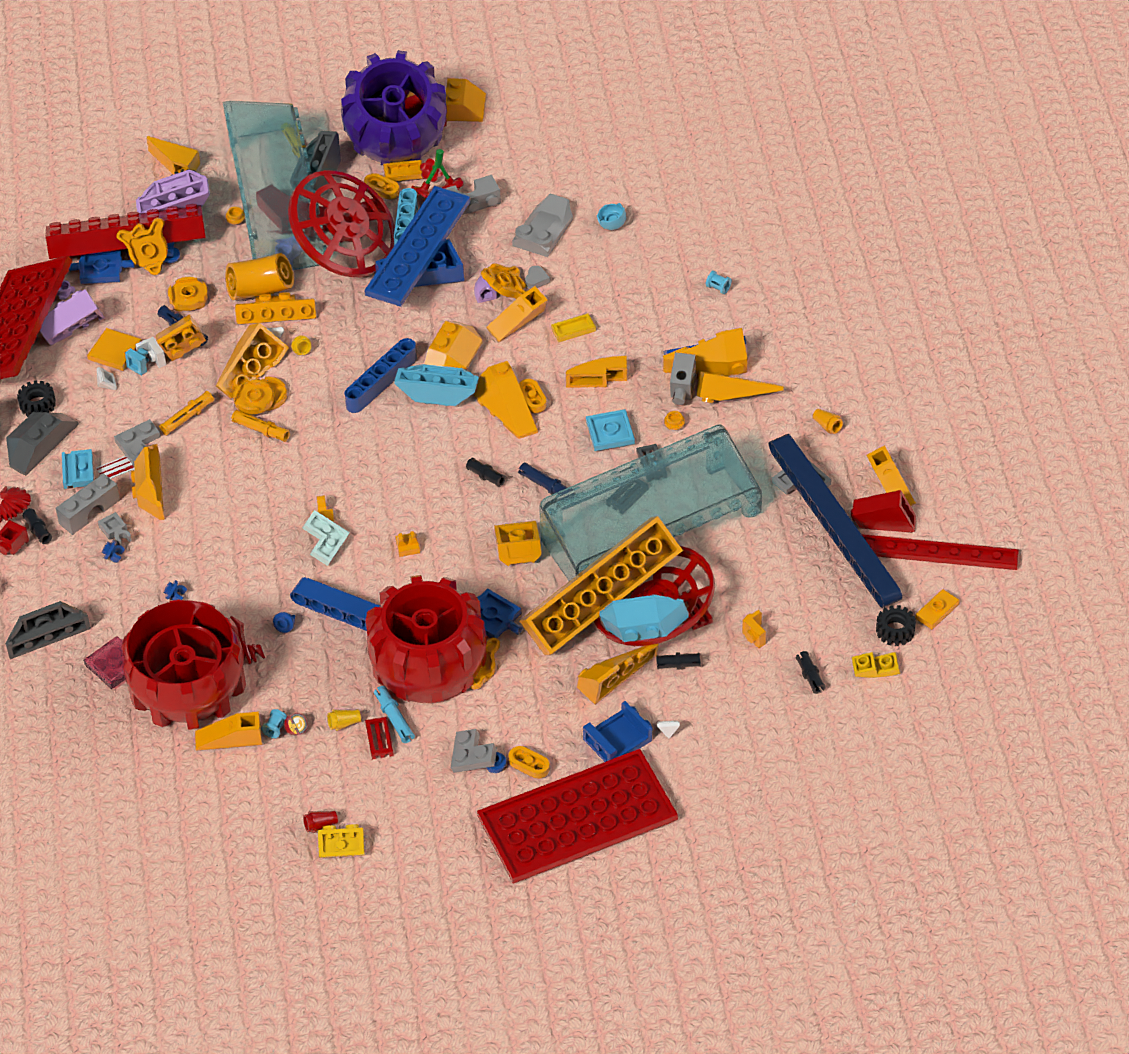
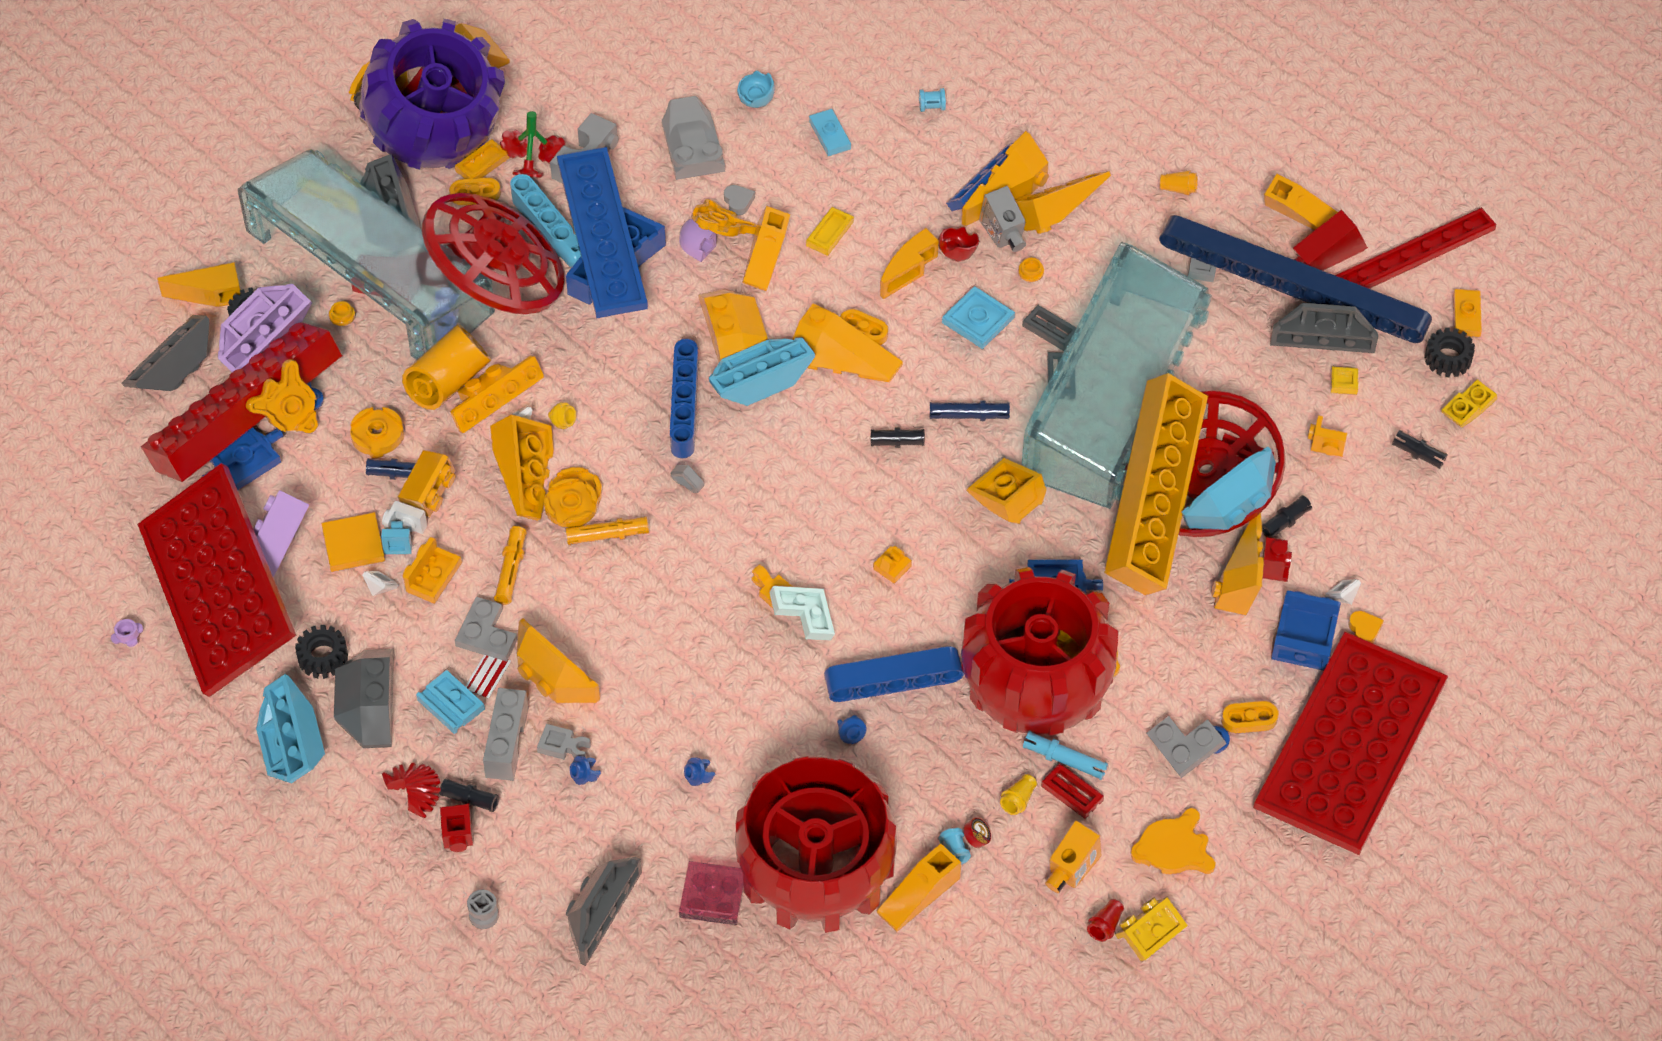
camera: 40 degrees left, 5 degrees up
none -> dark grey wedge [122,315,210,391]
none -> light orange bracket [403,537,462,604]
none -> light grey tile [671,465,704,493]
none -> medium azure plate [809,109,851,156]
none -> red hair [938,227,980,262]
none -> light orange torso [1045,821,1102,893]
none -> light orange tile [1131,808,1216,874]
none -> red brick [1262,537,1292,582]
none -> dark grey wedge [1270,303,1378,353]
none -> yellow tile [1331,367,1358,395]
none -> light orange tile [1348,611,1384,643]

